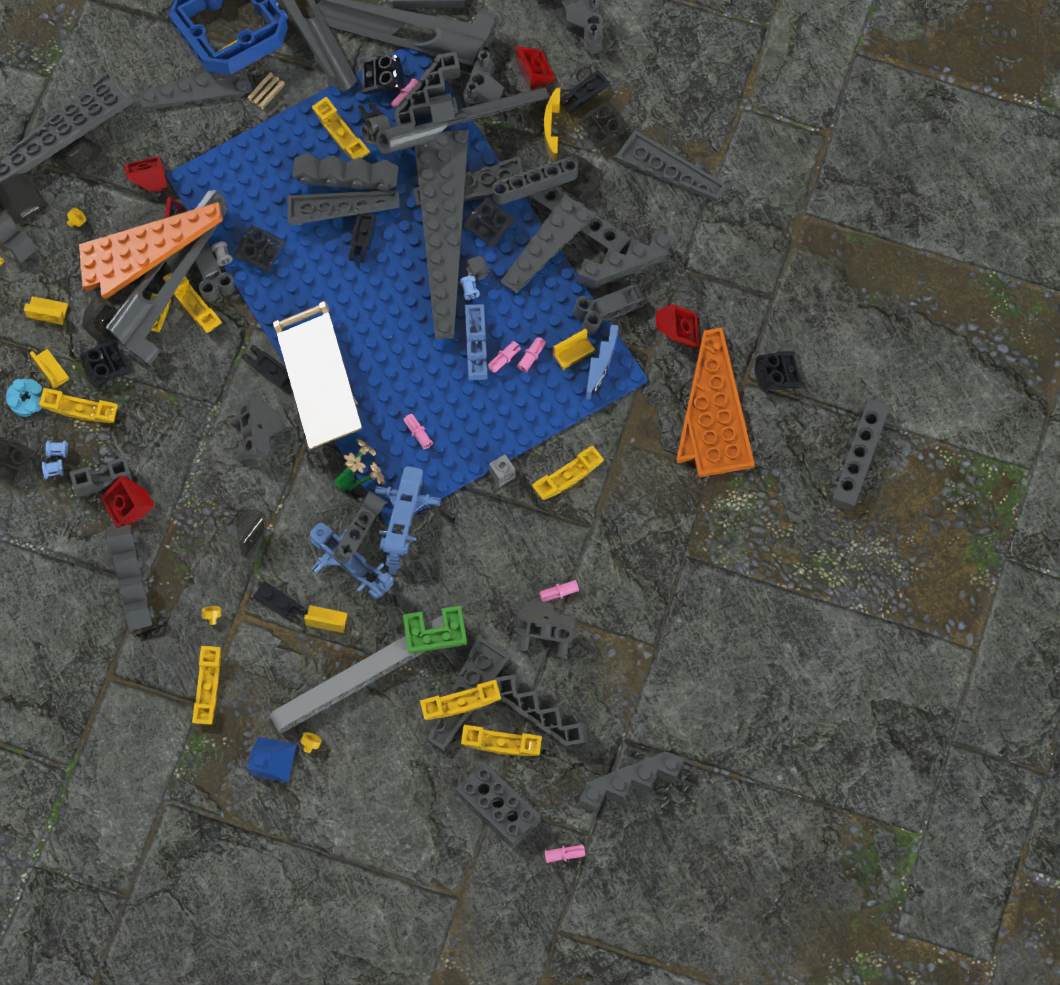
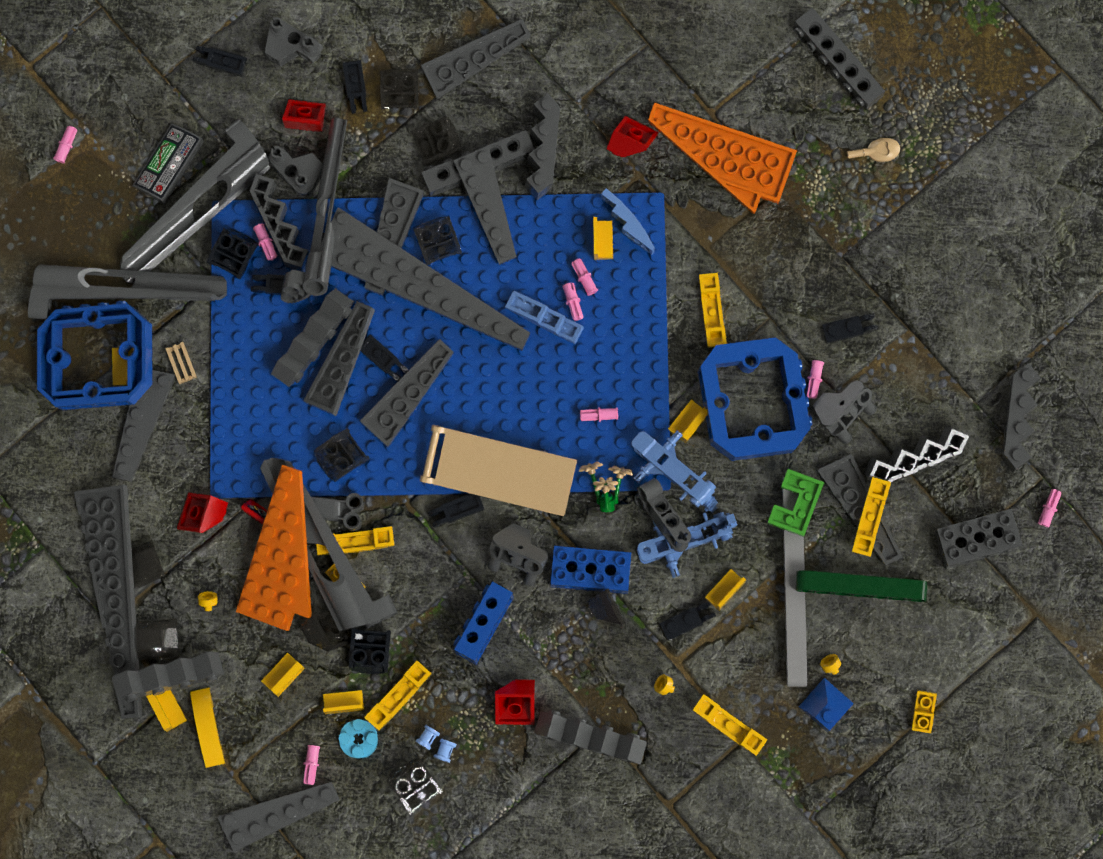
camera: 55 degrees left, 10 degrees up
dark grey arch [70,457,133,497] -> none
light grey bush [211,241,233,266] -> none
yellow slope [312,97,370,160] -> none
dark grey arch [429,92,458,123] -> none
light blue bush [459,276,480,300] -> none
yellow slope [461,725,542,756] -> none
dark grey plate [465,256,490,280] -> none
light grey brick [489,454,515,487] -> none
dark grey beam [492,157,578,205] -> none
yellow slope [544,88,560,162] -> none
dark grey piece [573,284,647,335] -> none
black slope [754,351,804,392] -> none
none -> dark grey wing [360,339,454,448]
none -> blue brick [453,581,514,665]
none -> blue brick [551,546,631,594]
none -> yellow panel [668,400,708,443]
none -> blue panel [697,338,812,461]
none -> dark green beam [795,570,927,602]
none -> black hinge [822,313,878,344]
none -> tan piece [847,138,900,162]
none -> yellow slope [912,690,937,733]

